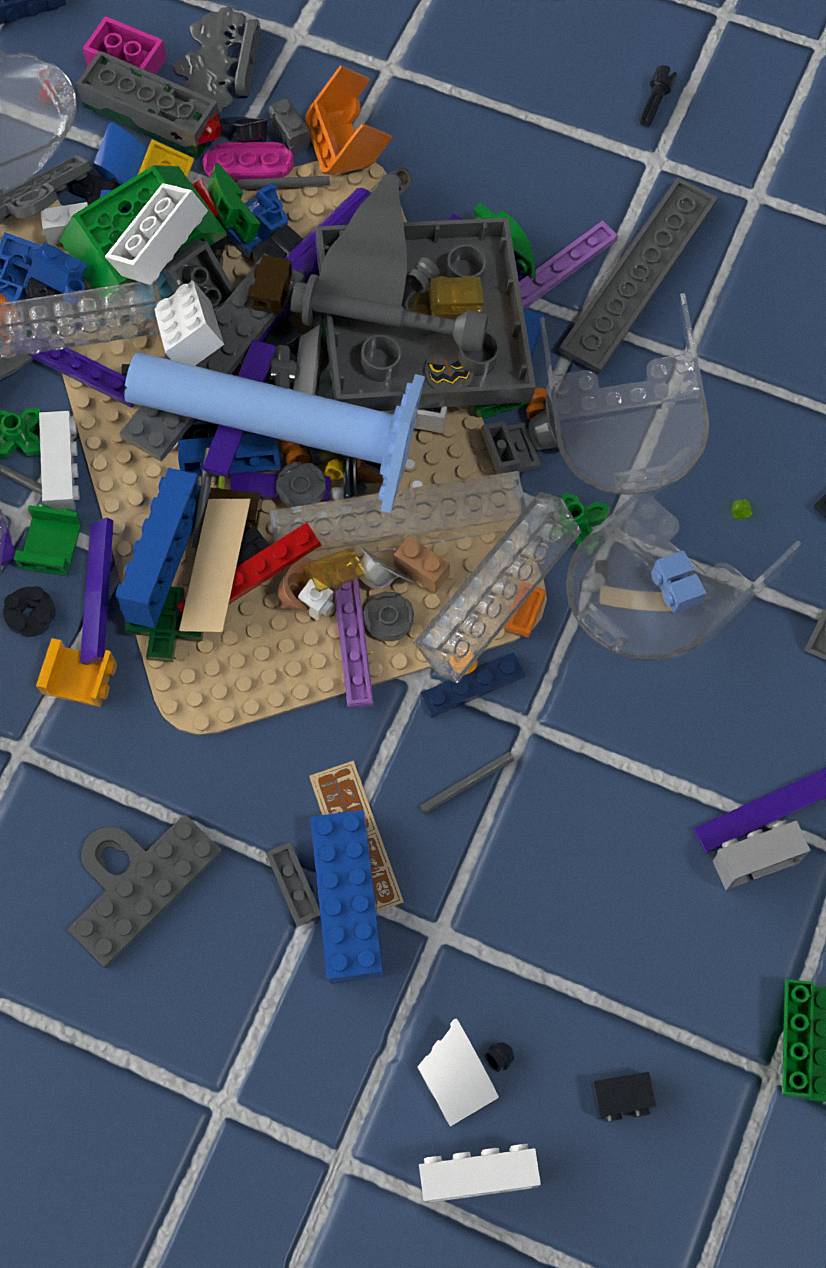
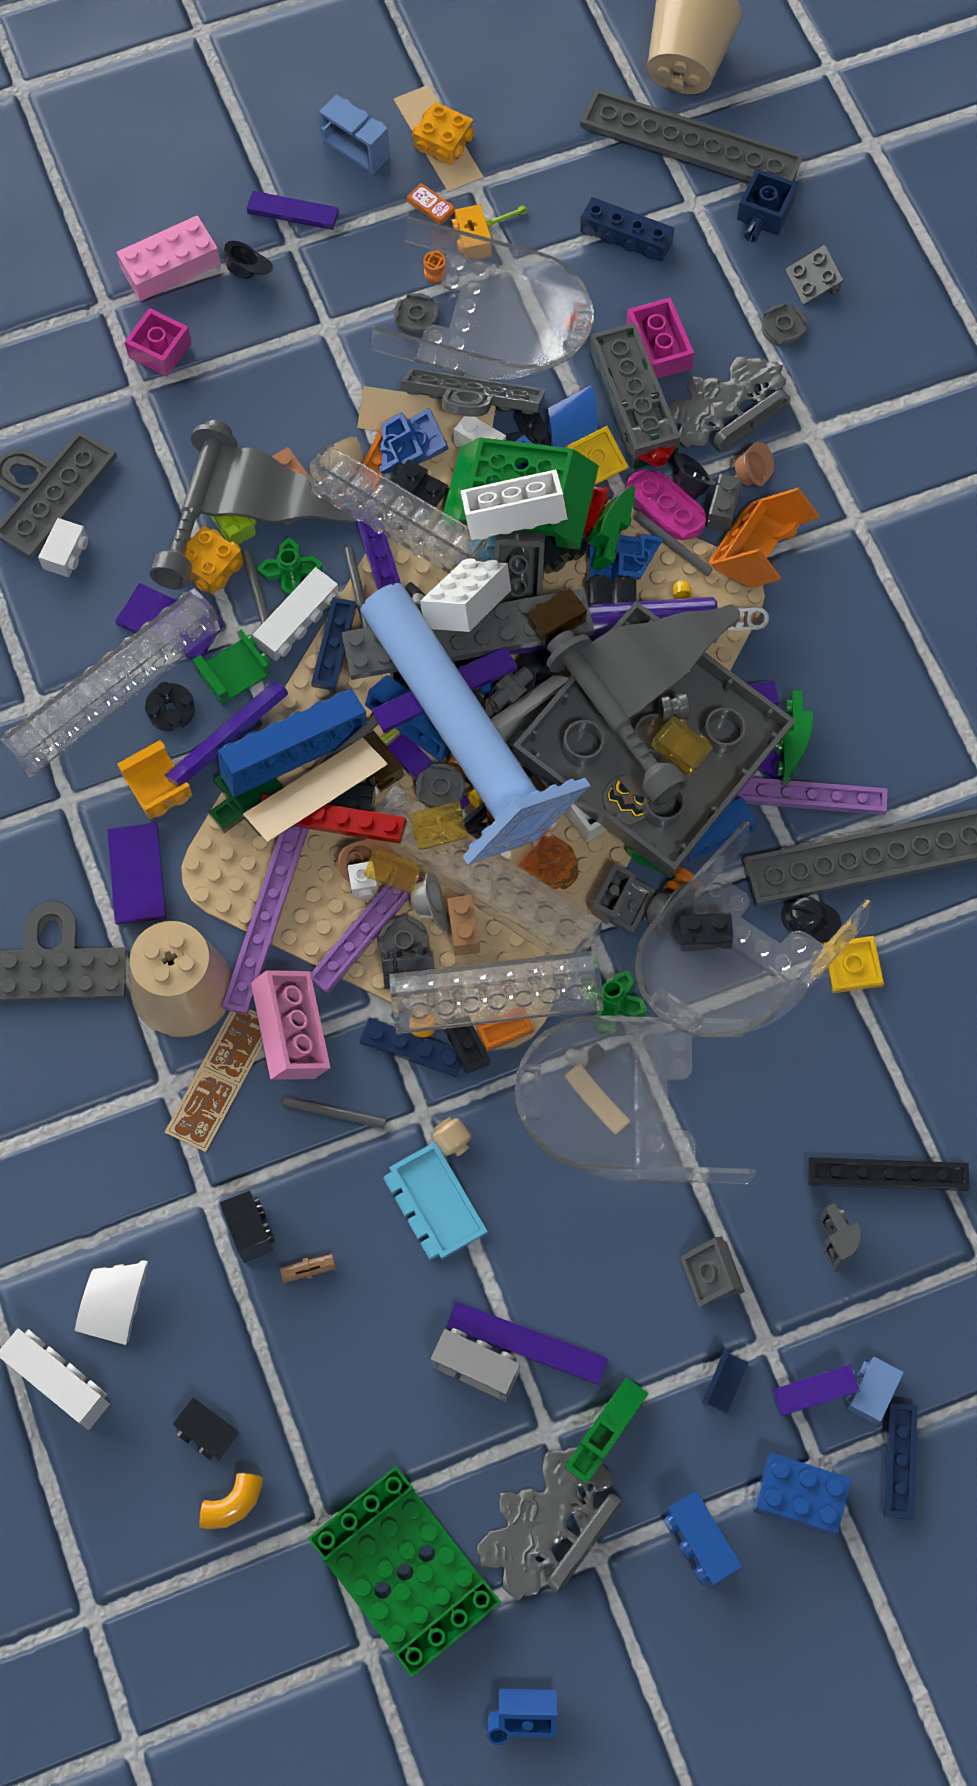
camera: 45 degrees right, 0 degrees up
blue hinge [30,242,88,306] -> none
dark grey plate [265,842,321,928] -> none
blue brick [310,810,385,984] -> none
black plate [485,1042,514,1072] -> none
medium blue piece [651,550,707,614] -> none
clear neon green hinge [731,498,752,520] -> none
none -> dark purple tile [107,823,166,925]
none -> tan cone [130,921,232,1037]
none -> light orange cylinder [199,1473,264,1529]
none -> black brick [220,1191,276,1263]
none -> medium lavender plate [222,777,309,1016]
none -> bright pink brick [251,971,330,1080]
none -> medium nougat pin [280,1253,336,1284]
none -> dark blue plate [311,597,357,691]
none -> dark grey bar [344,546,370,628]
none -> black brick [382,947,436,989]
none -> medium azure hinge [383,1142,488,1260]
none -> clear yellow panel [410,801,467,850]
none -> tan head [433,1117,471,1157]
none -> black plate [445,1018,491,1074]
none -> clear orange slope [516,832,579,893]
none -> yellow hinge [672,580,693,599]
none -> black brick [679,913,733,951]
none -> nougat piece [734,442,775,487]
none -> black piece [781,897,841,942]
none -> yellow tile [823,936,884,993]

